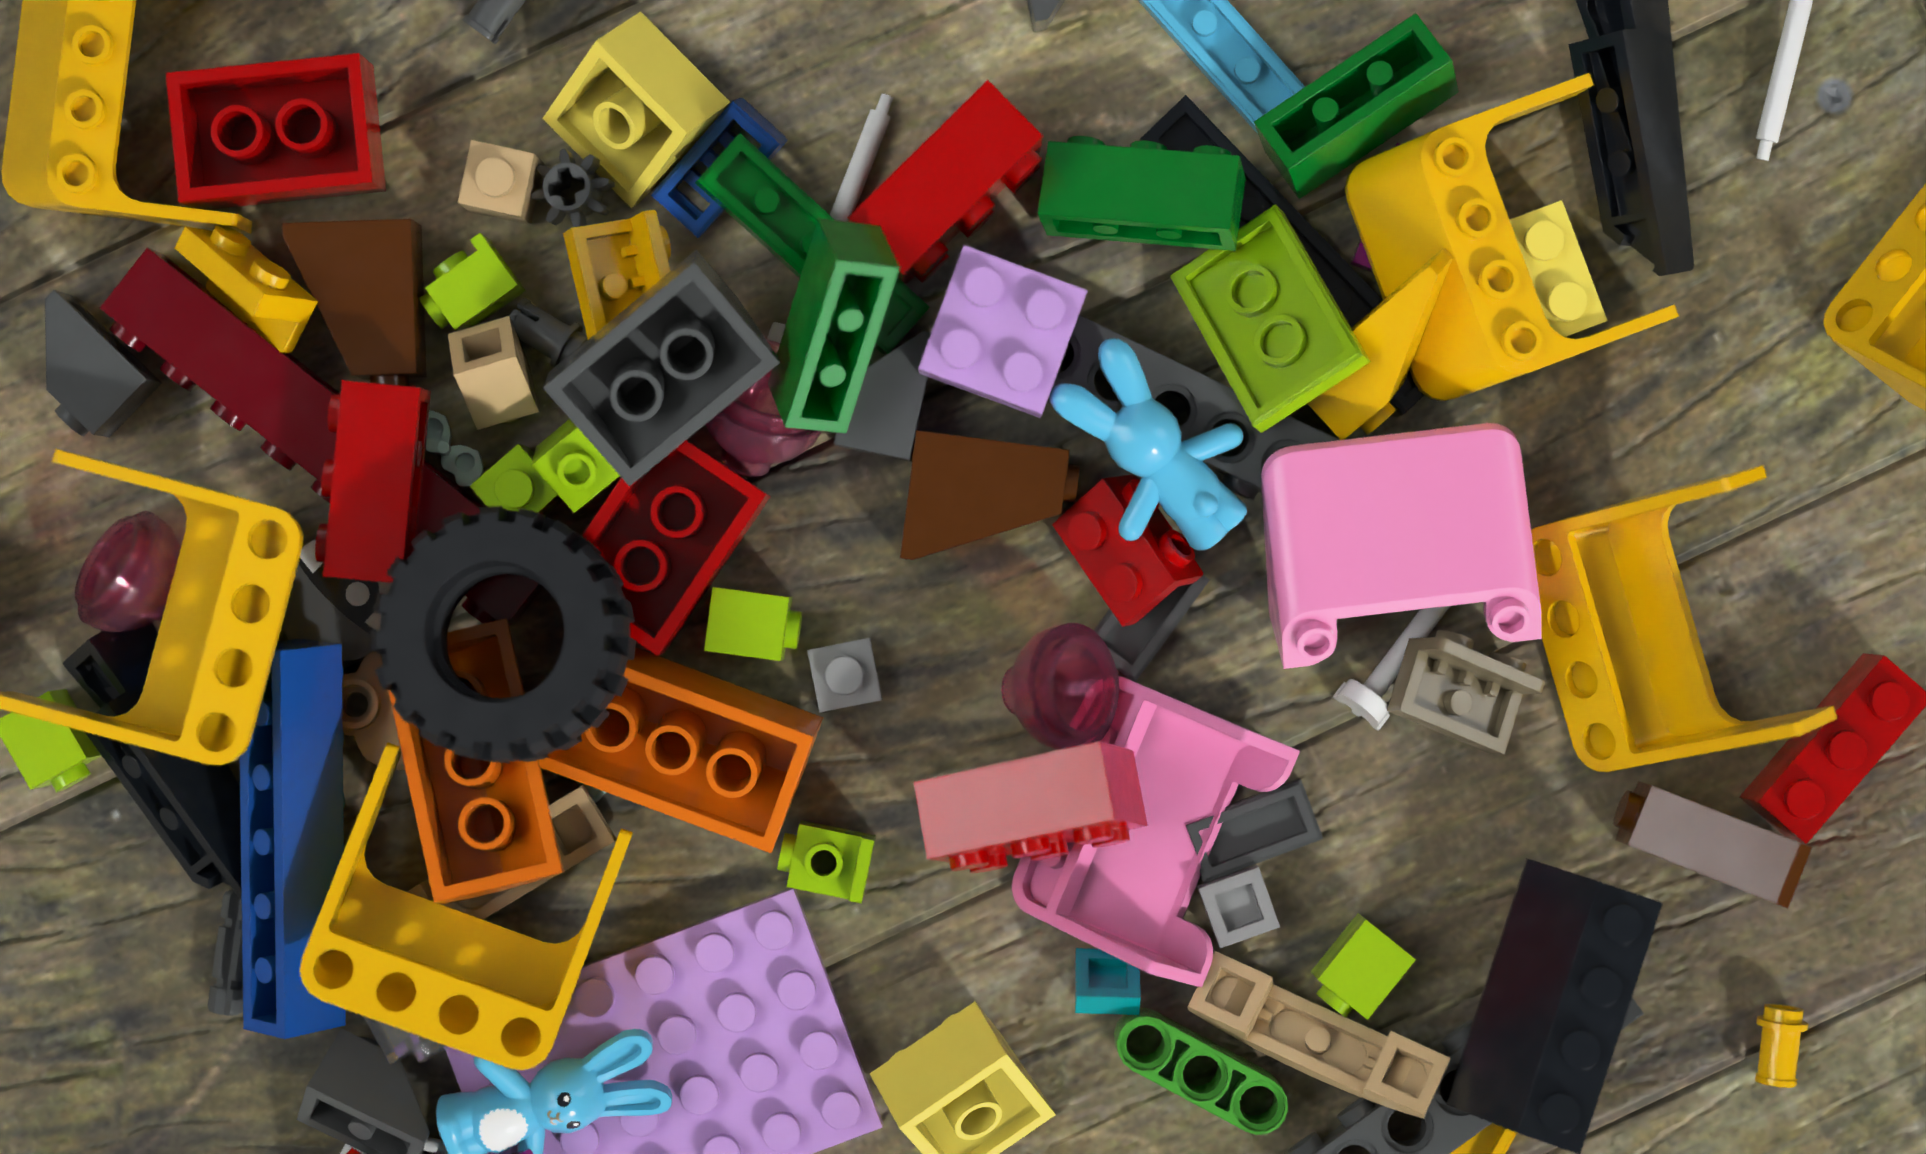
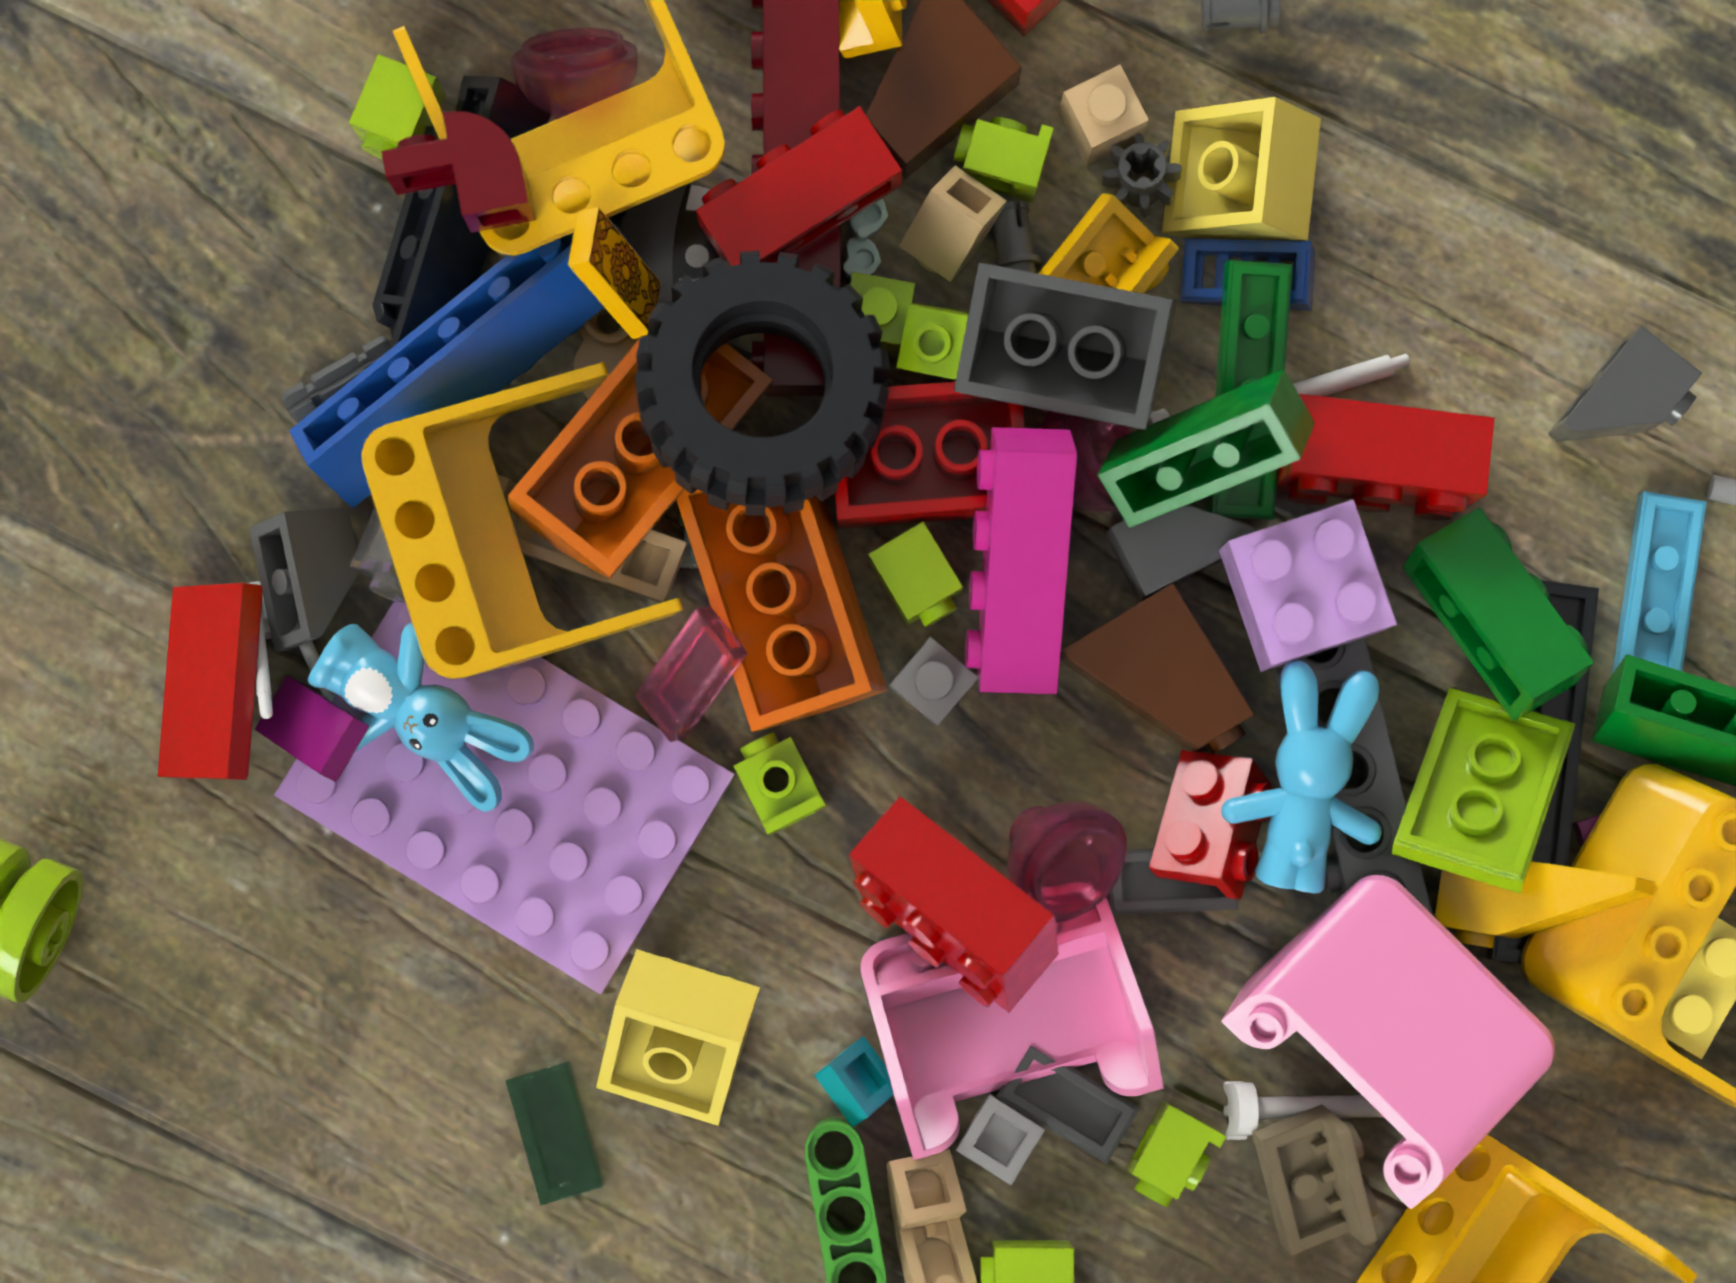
camera: 50 degrees right, 5 degrees down
none -> dark red brick [381,111,536,233]
none -> yellow tile [568,207,661,339]
none -> clear pink tile [634,606,748,742]
none -> dark pink brick [965,427,1077,694]
none -> lime brick [1126,1100,1227,1208]

